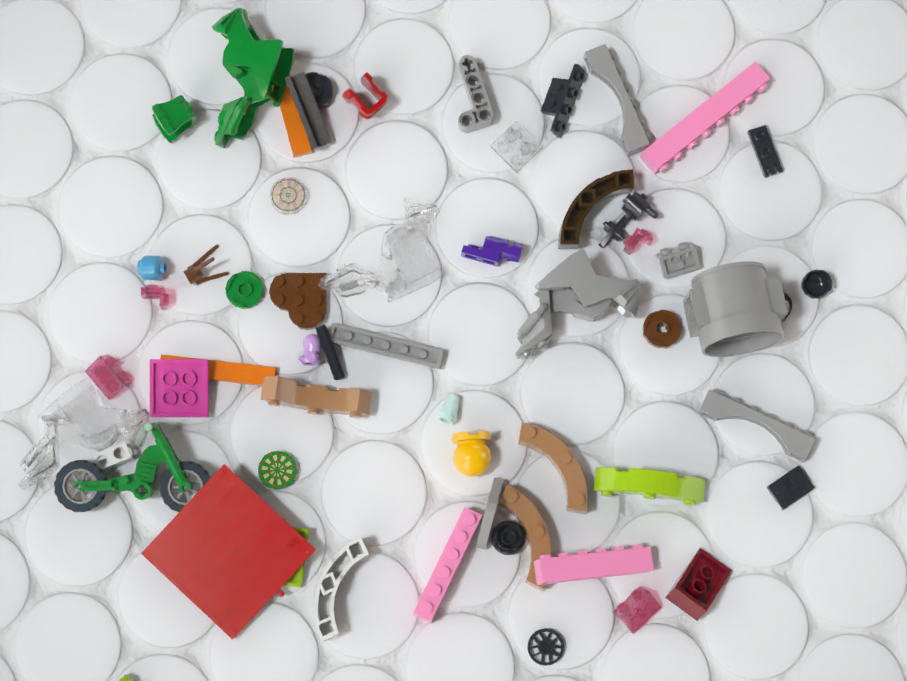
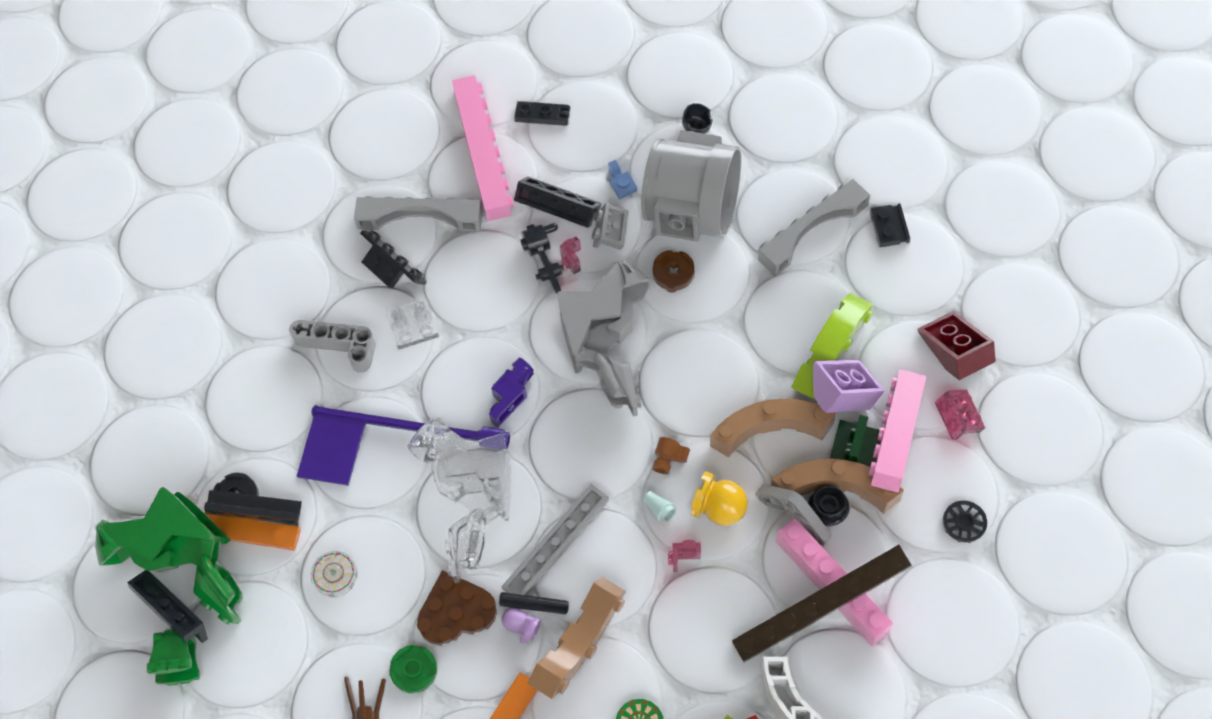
camera: 55 degrees left, 15 degrees down
red piece [342,72,387,120] -> none
dark brown brick [558,169,634,249] -> none
none -> black fence [127,570,208,643]
none -> dark purple flag [297,405,510,486]
none -> black fence [514,176,602,228]
none -> medium blue plate [608,160,637,200]
none -> dark orange piece [652,437,690,475]
none -> clear pink bracket [668,540,701,572]
none -> dark brown plate [732,544,913,663]
none -> lavender slope [813,360,885,413]
none -> dark green bracket [830,415,881,467]

